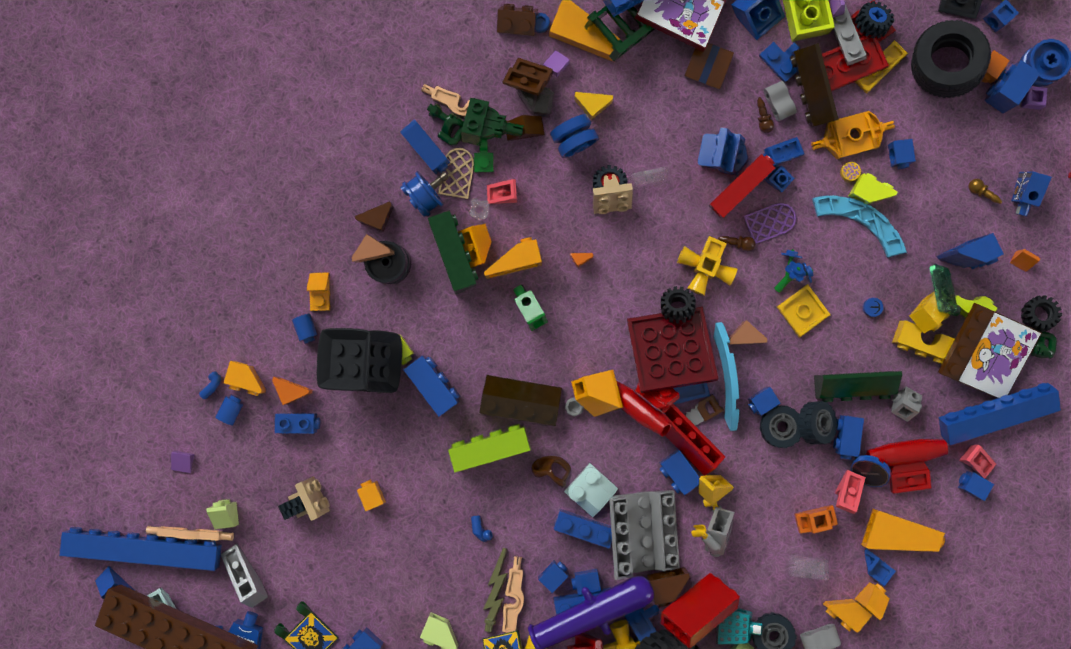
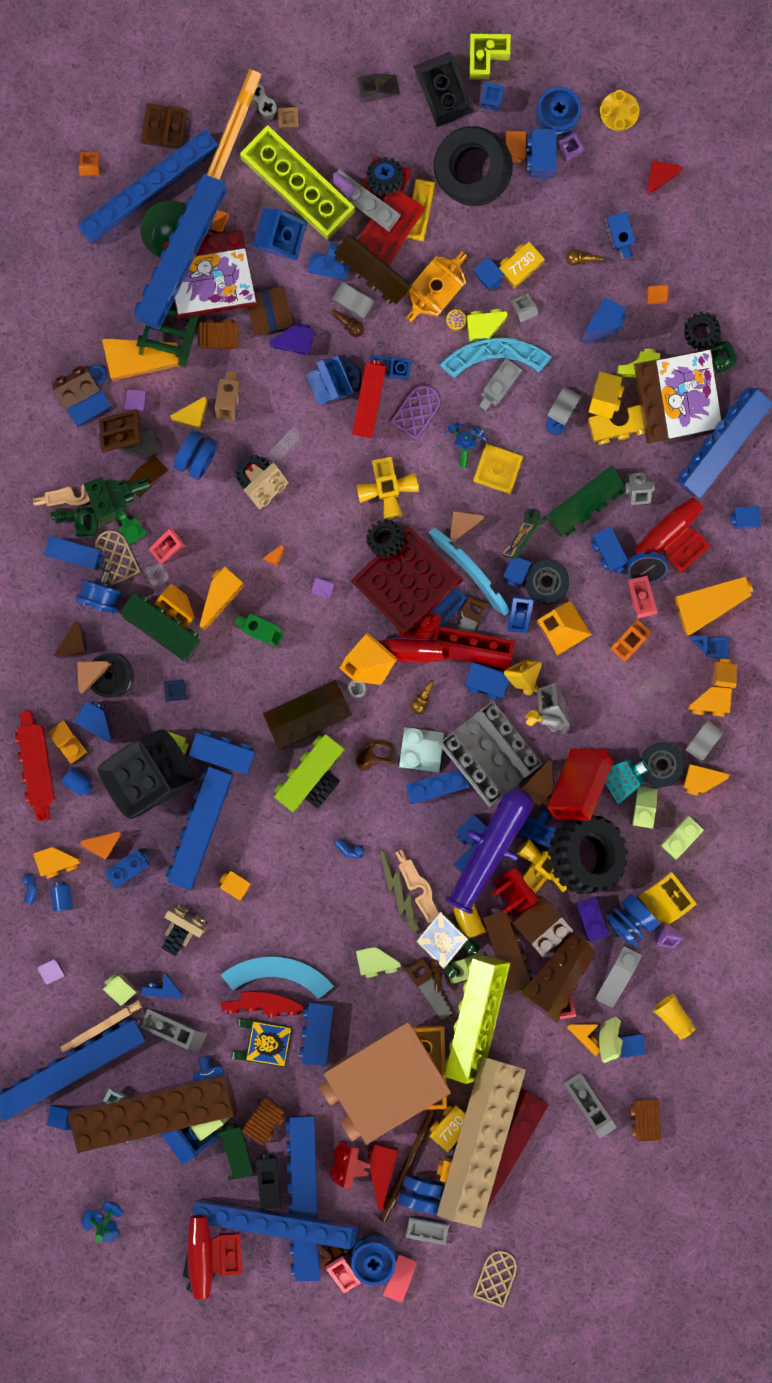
camera: 40 degrees left, 0 degrees up
blue brick [538,560,569,593] -> none
reddish brown bar [718,236,756,252] -> none
blue plate [764,137,804,166] -> none
black wheel [798,401,837,445] -> none
clear green plate [929,264,961,316] -> none
coral slope [960,445,996,479] -> none
none -> red hinge [15,710,55,821]
none -> blue tile [67,390,112,427]
none -> blue slope [74,700,114,744]
none -> blue slope [141,972,183,999]
none -> dark blue tile [164,679,186,702]
none -> blue brick [165,767,234,890]
none -> dark orange brick [198,319,239,350]
none -> medium nougat torso [215,371,240,422]
none -> medium azure tile [221,956,334,999]
none -> red slope [221,991,304,1018]
none -> dark purple slope [270,323,314,356]
none -> black tyre [305,771,340,809]
none -> medium lavender slope [312,577,335,599]
none -> pearl gold bar [411,680,434,714]
none -> light grey hinge [479,359,522,412]
none -> yellow brick [499,242,545,289]
none -> flag [502,509,548,560]
none -> blue slope [507,596,534,633]
none -> light grey slope [511,293,538,322]
none -> light orange slope [536,601,591,656]
none -> light grey axle [547,386,581,426]

